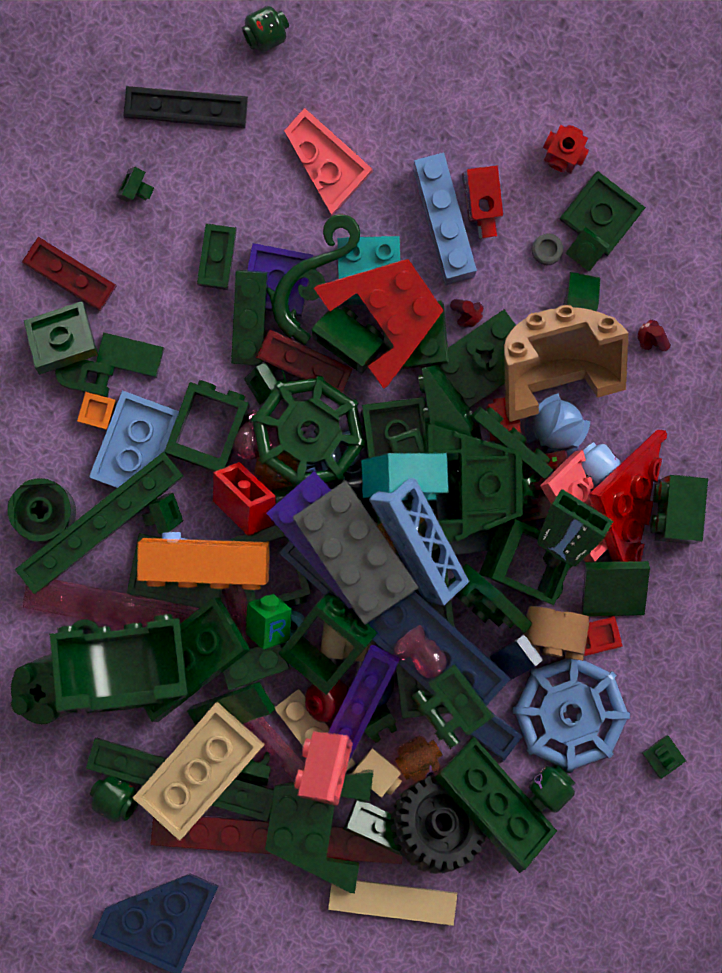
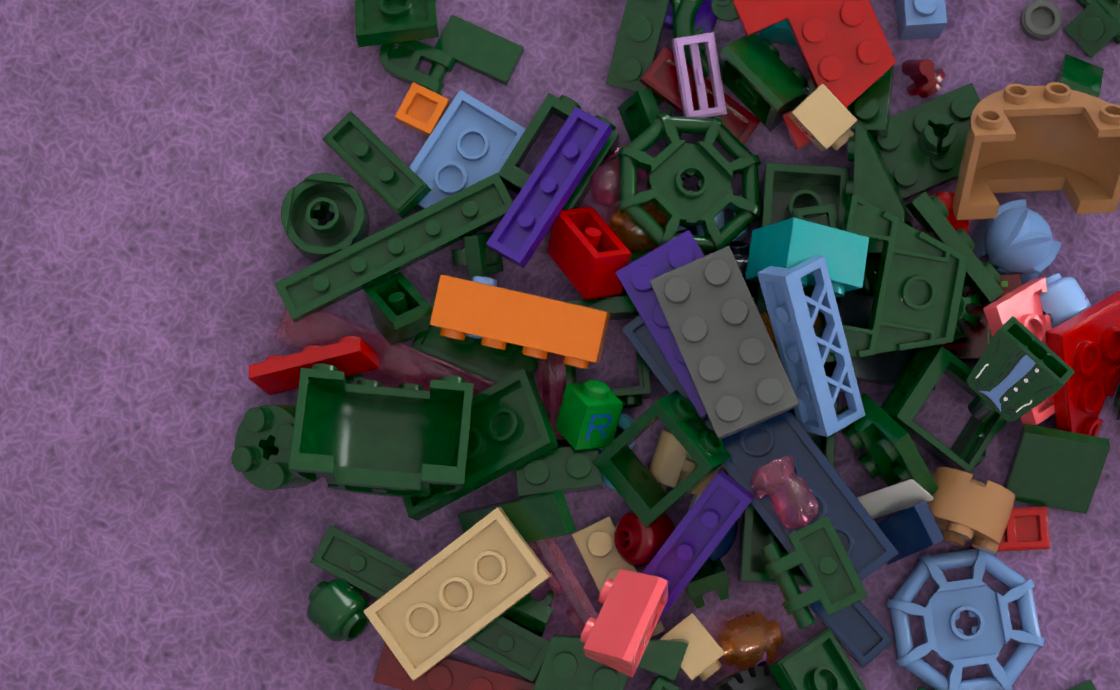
camera: 25 degrees right, 5 degrees down
none -> red tile [248,336,380,395]
none -> dark green tile [322,111,432,219]
none -> dark green slope [363,272,433,346]
none -> dark purple plate [486,107,613,269]
none -> lavender tile [672,32,727,118]
none -> tan brick [788,84,857,152]
none -> white sticker [856,479,934,519]

